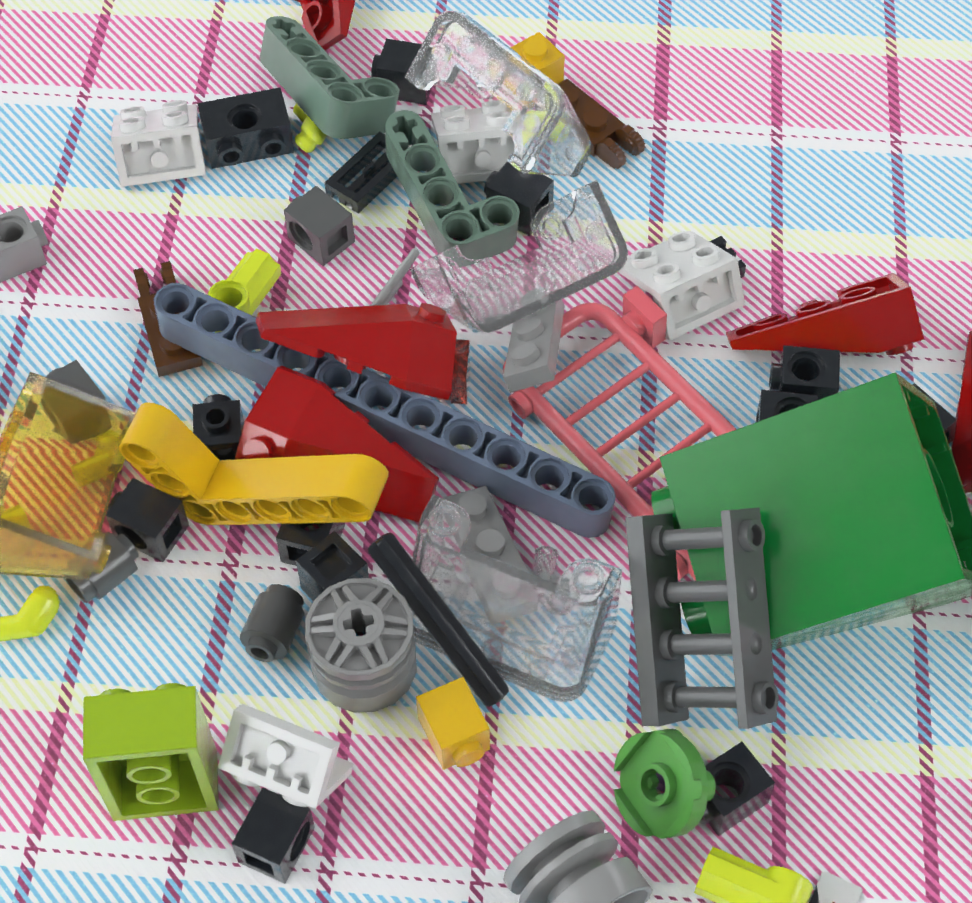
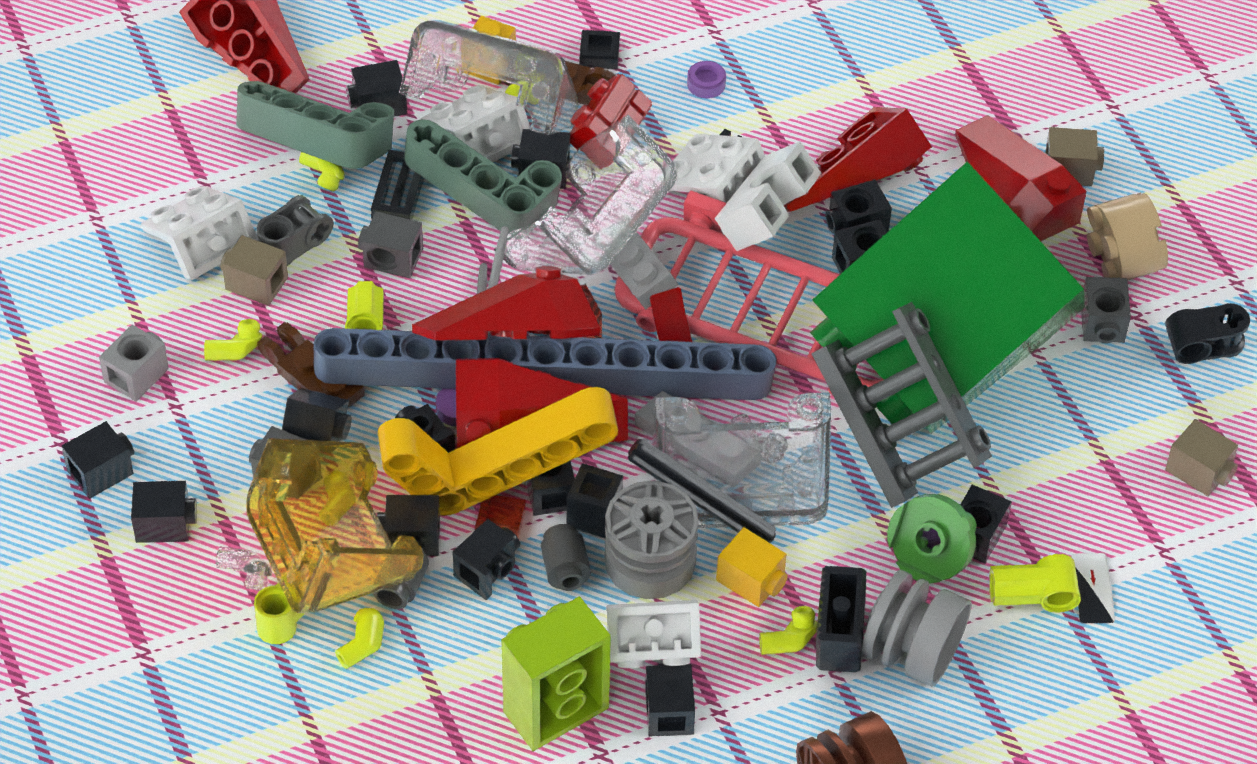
camera: 30 degrees left, 5 degrees down
black brick [197,87,295,169] -> none
none -> neon yellow arm [204,319,263,361]
none -> dark tan brick [220,235,288,306]
none -> dark grey piece [257,195,334,266]
none -> black brick [282,388,352,451]
none -> black brick [452,519,521,600]
none -> clear red tile [475,495,526,539]
none -> red brick [570,73,652,169]
none -> black tile [579,30,620,69]
none -> red sticker [650,287,693,342]
none -> medium lavender tile [687,61,726,99]
none -> white arch [714,141,822,251]
none -> neon yellow arm [759,606,817,655]
none -> black brick [816,566,867,673]

